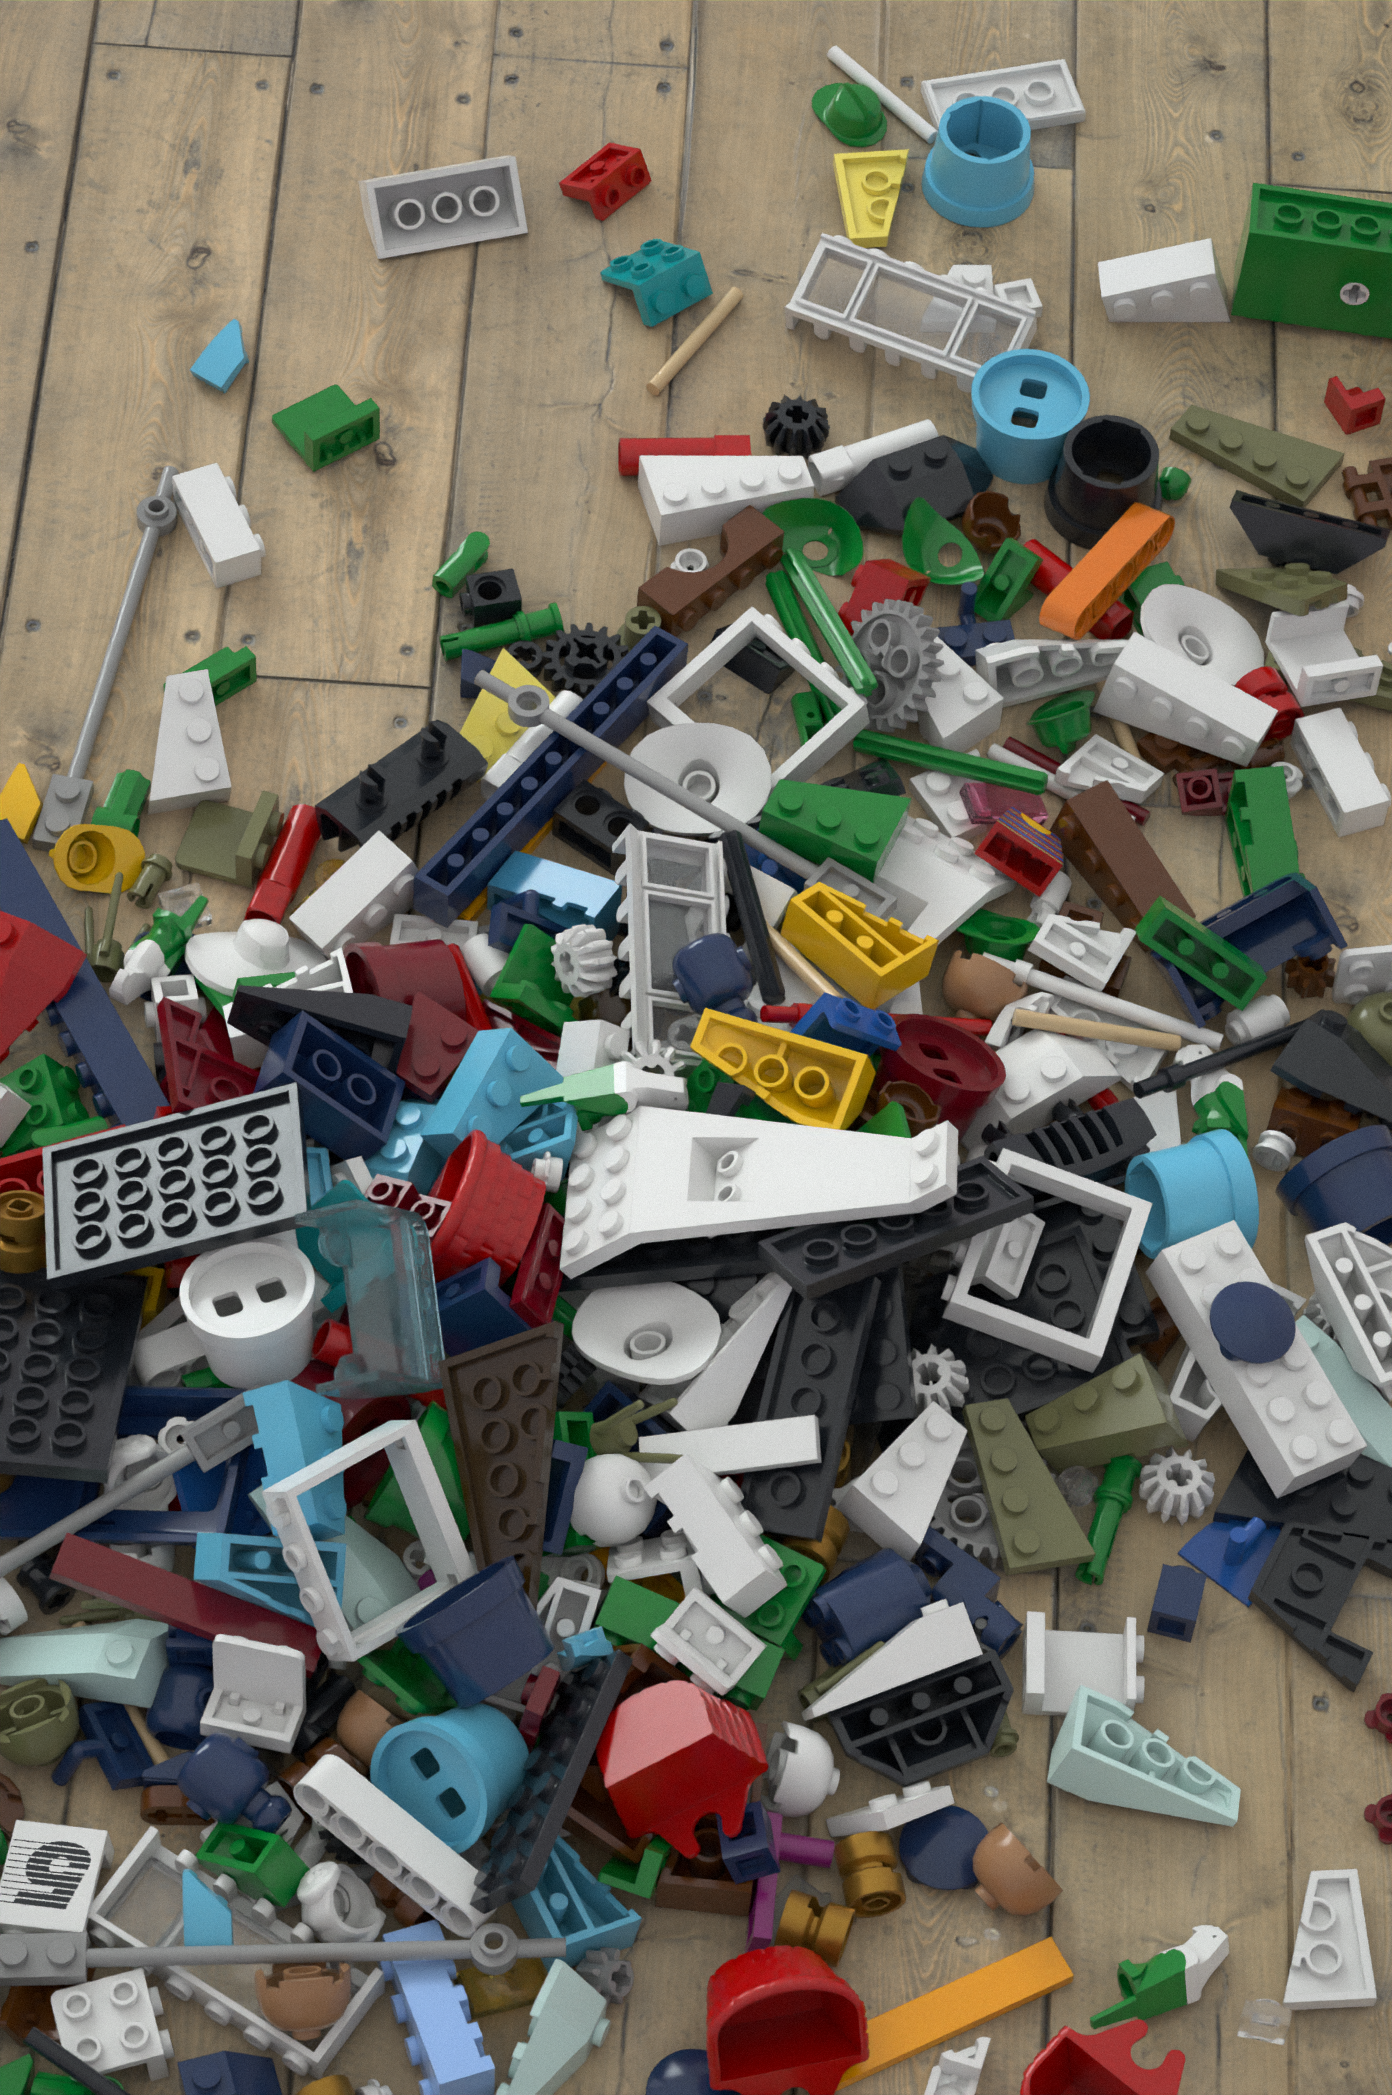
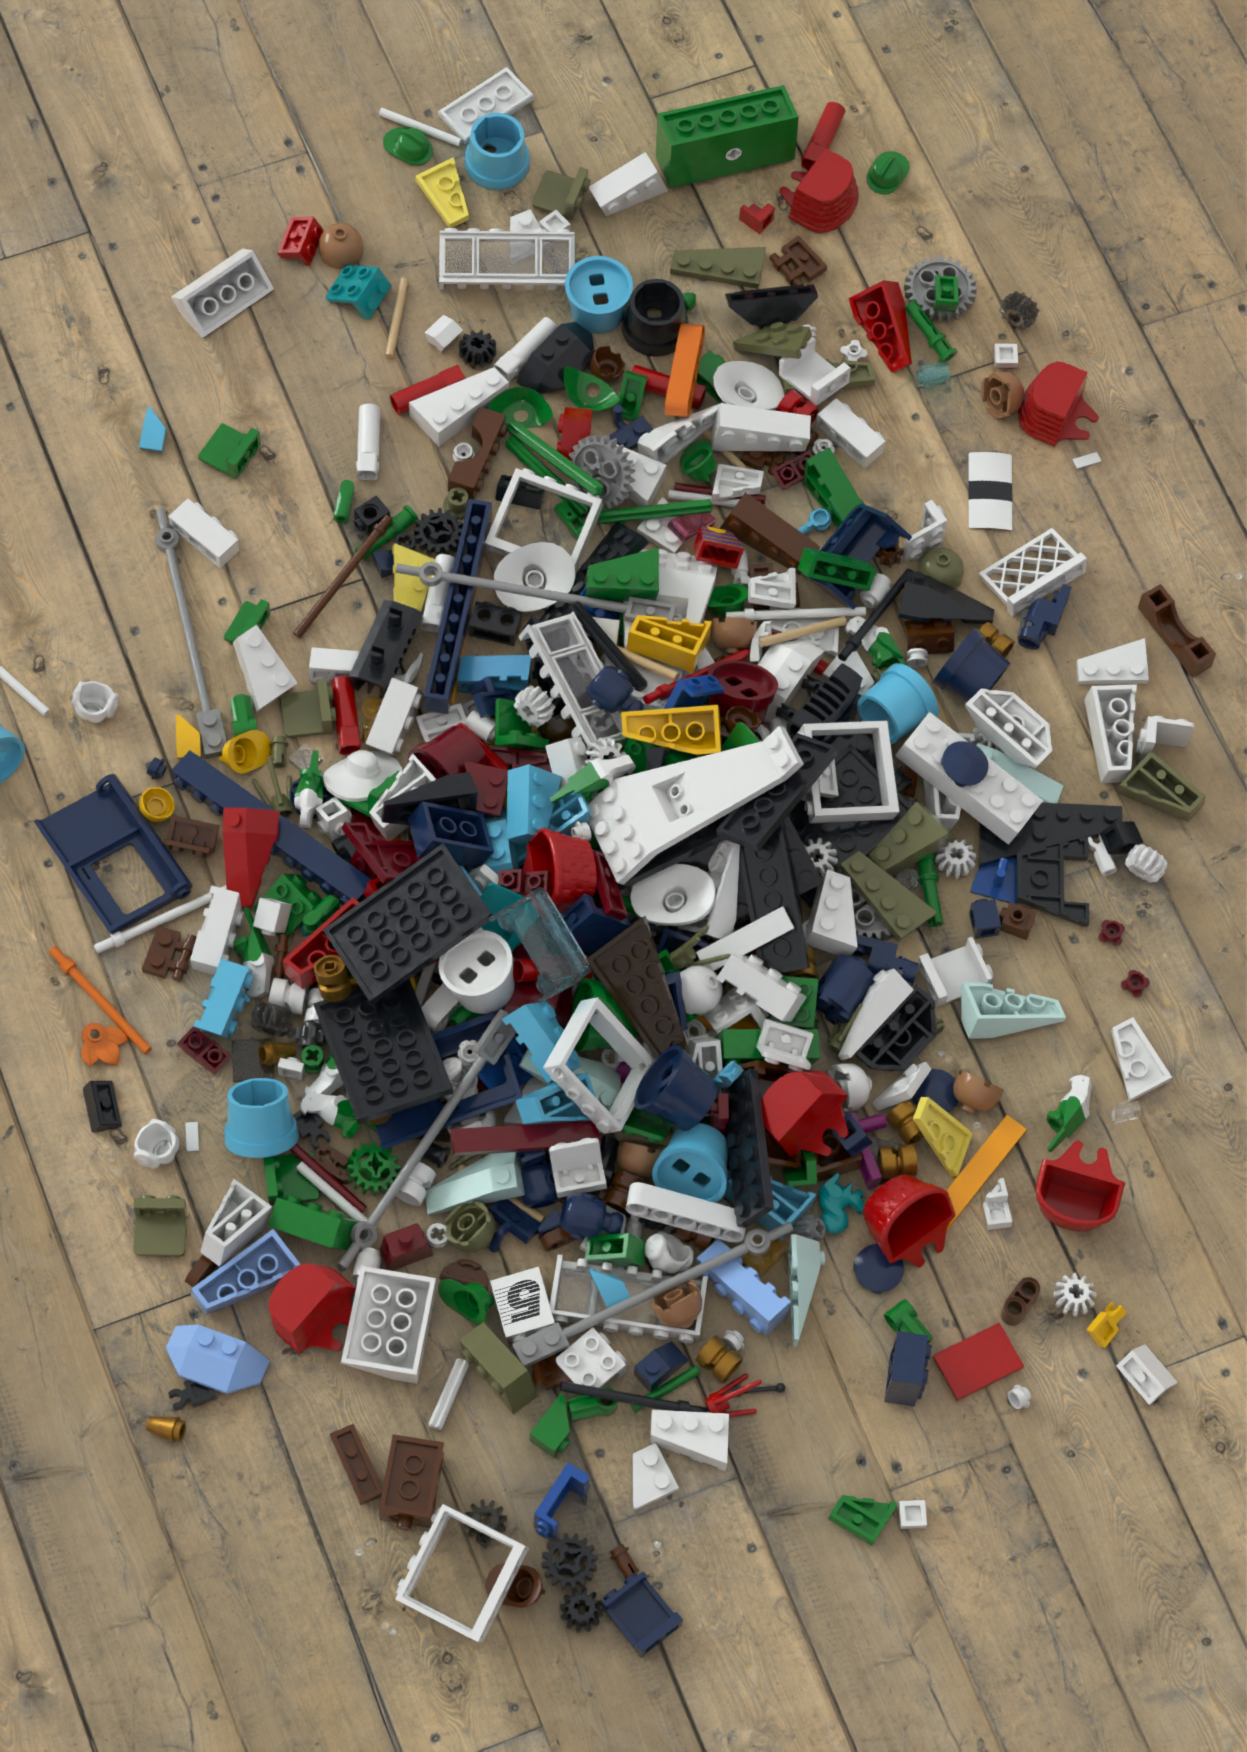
camera: 25 degrees left, 10 degrees up
none -> reddish brown bar [293,515,393,638]
none -> white hinge [309,647,359,684]
none -> medium nougat cylinder [319,223,364,269]
none -> white piece [356,404,381,480]
none -> white bar [395,653,423,684]
none -> white piece [424,315,463,352]
none -> olive bracket [532,167,591,220]
none -> medium azure plate [797,508,832,535]
none -> teal animal [817,1173,864,1234]
none -> light yellow wing [913,1097,973,1177]
none -> reddish brown brick [999,902,1038,940]

